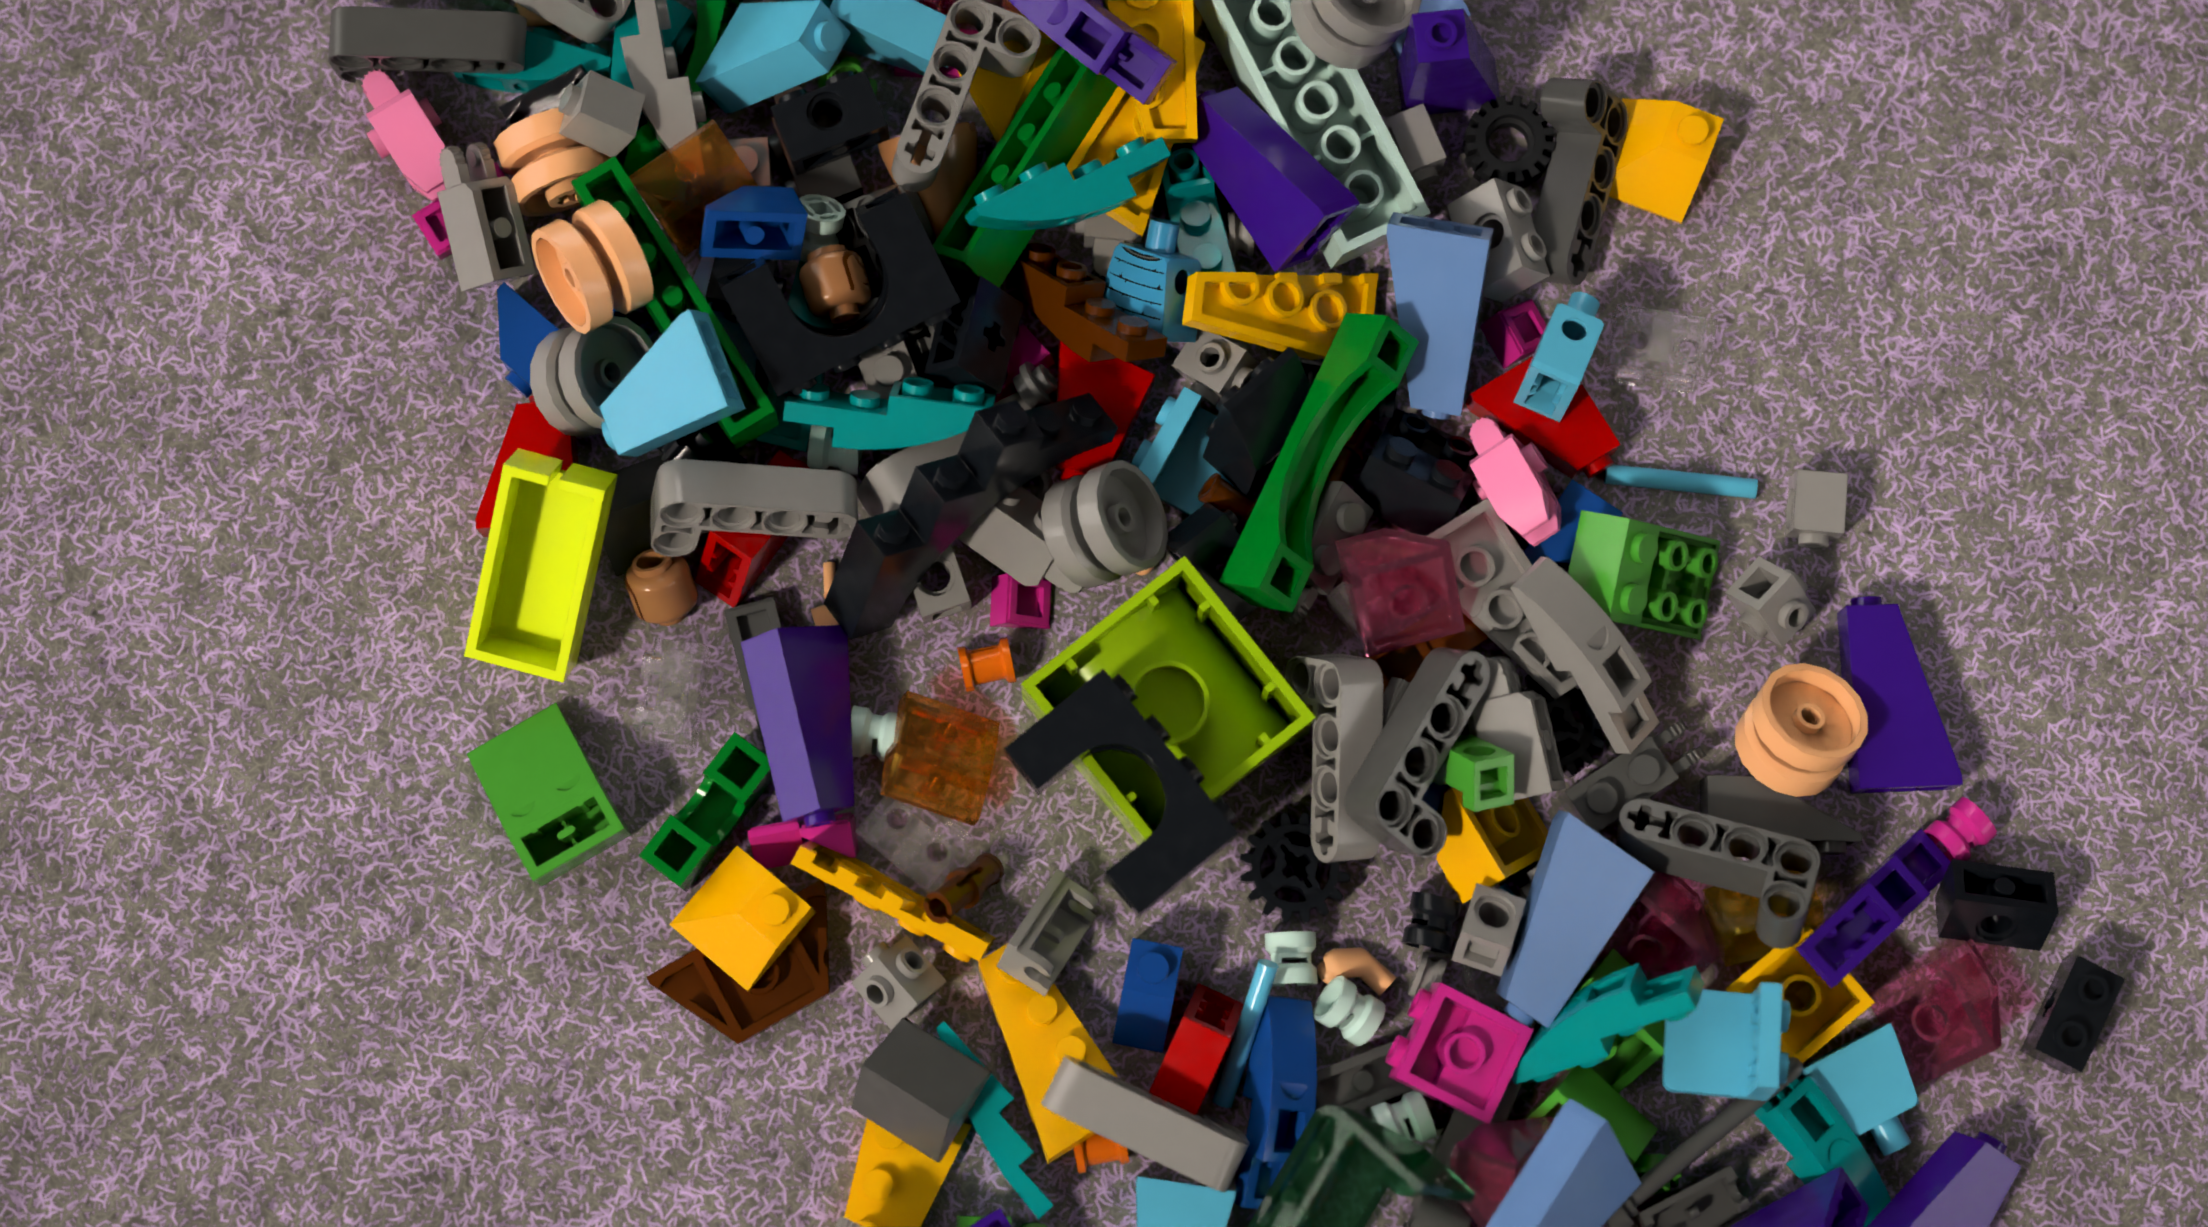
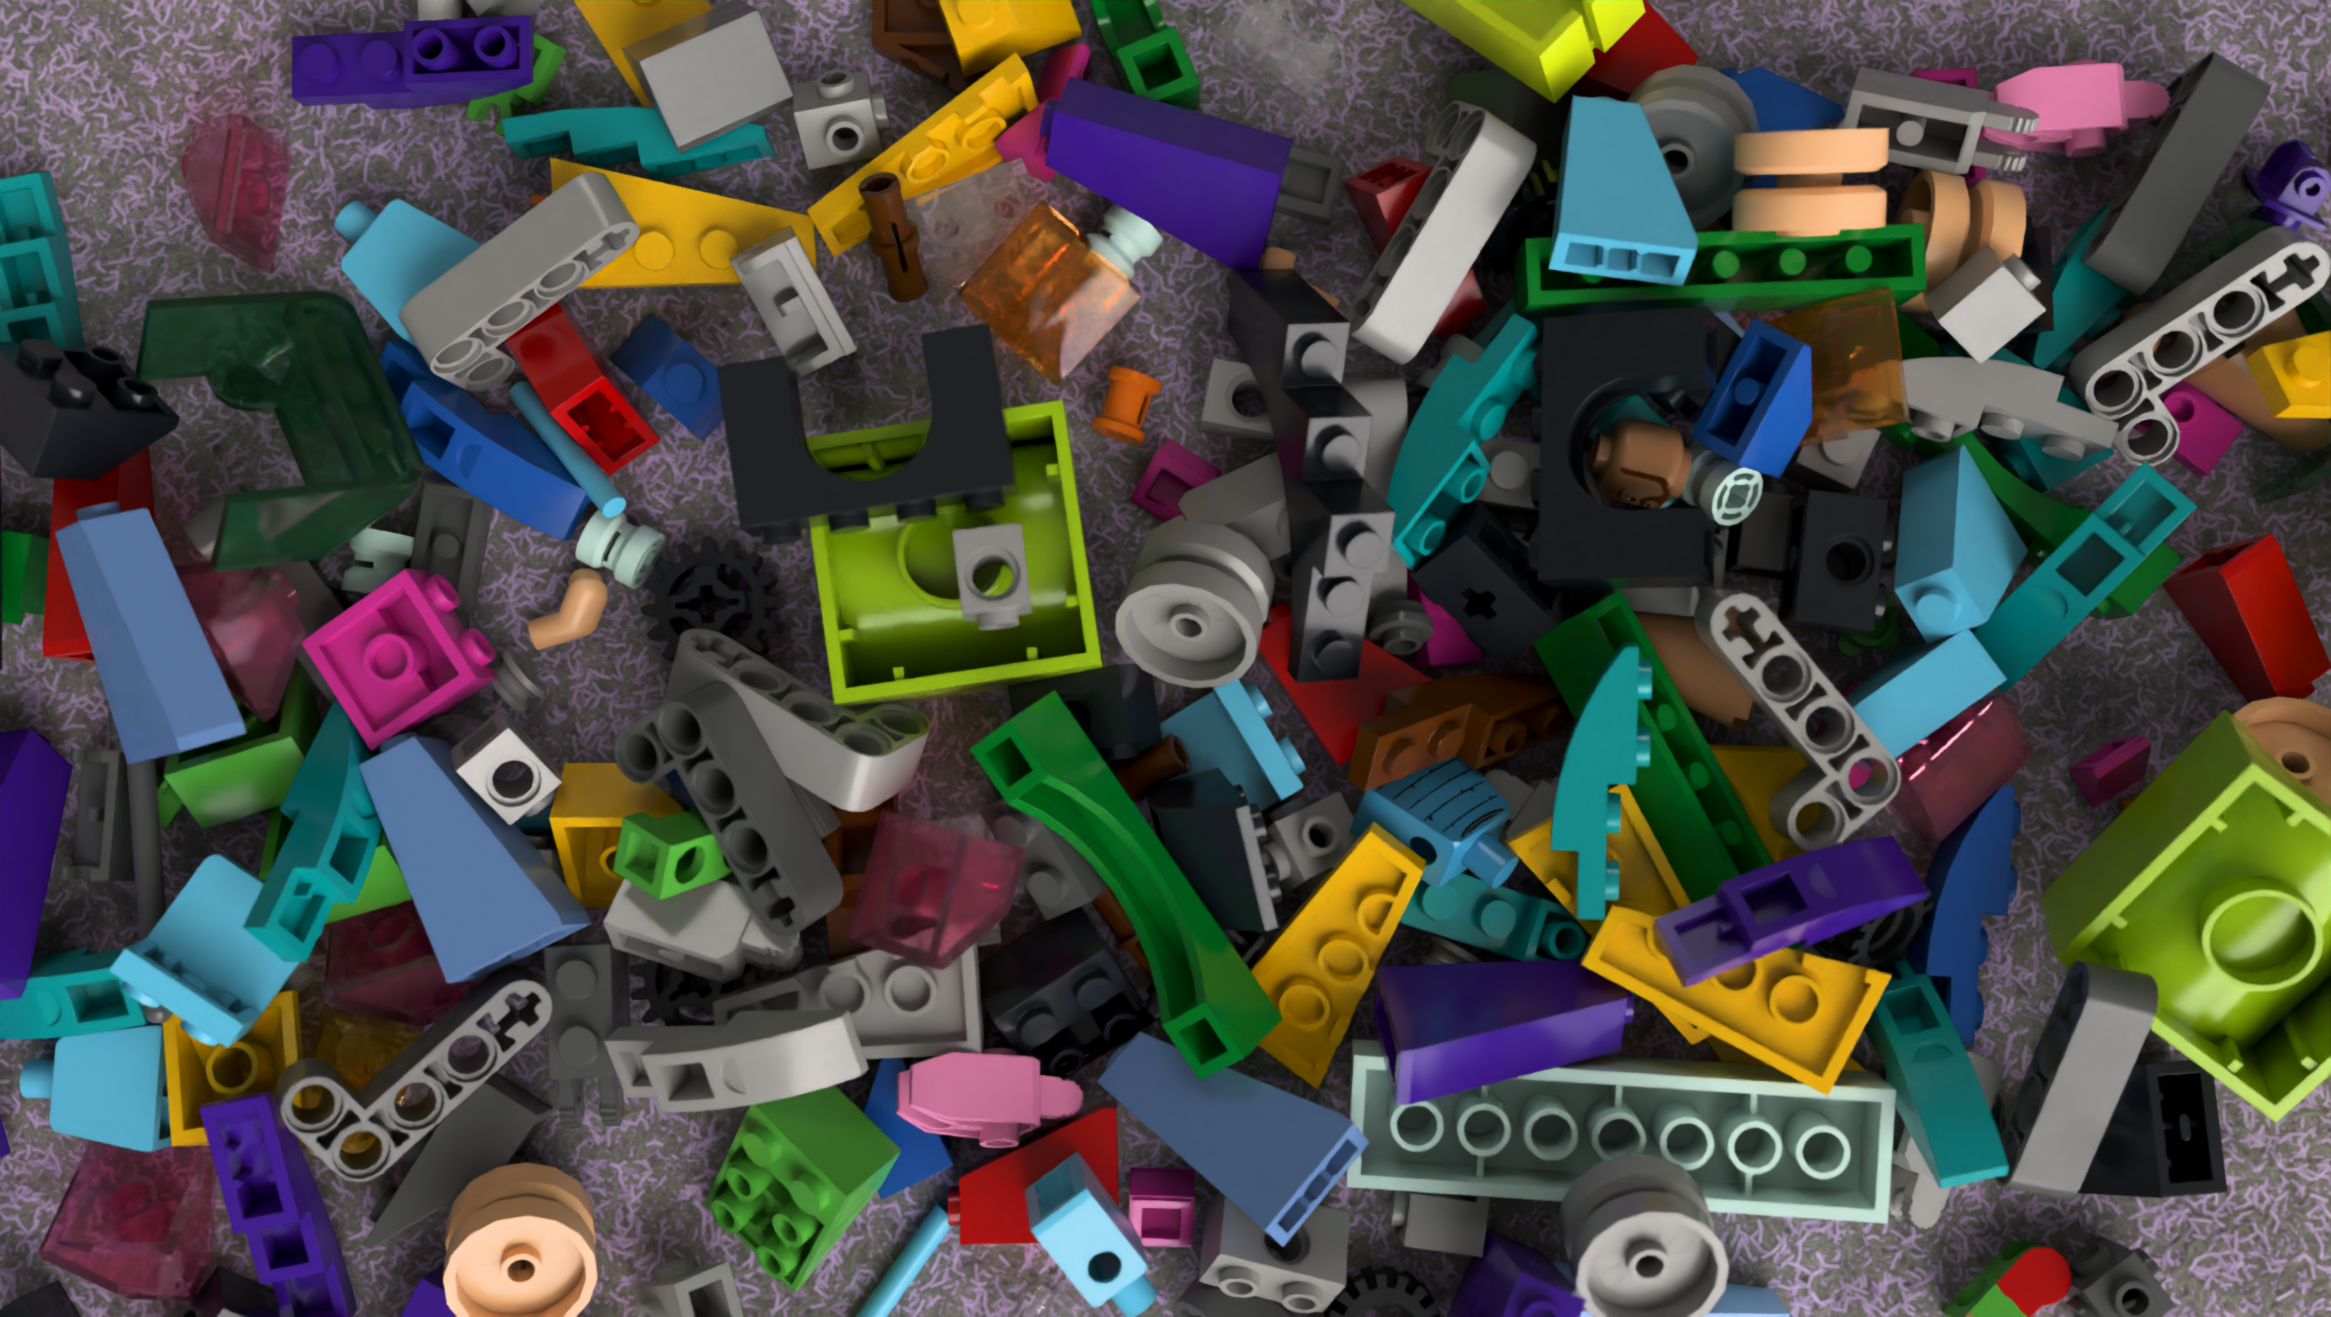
camera: 120 degrees right, 5 degrees up
medium nougat head [624,549,698,626] -> none
light aqua wheel [1313,976,1385,1046] -> none
black wheel [1401,892,1462,954] -> none
none -> light grey brick [952,523,1032,630]

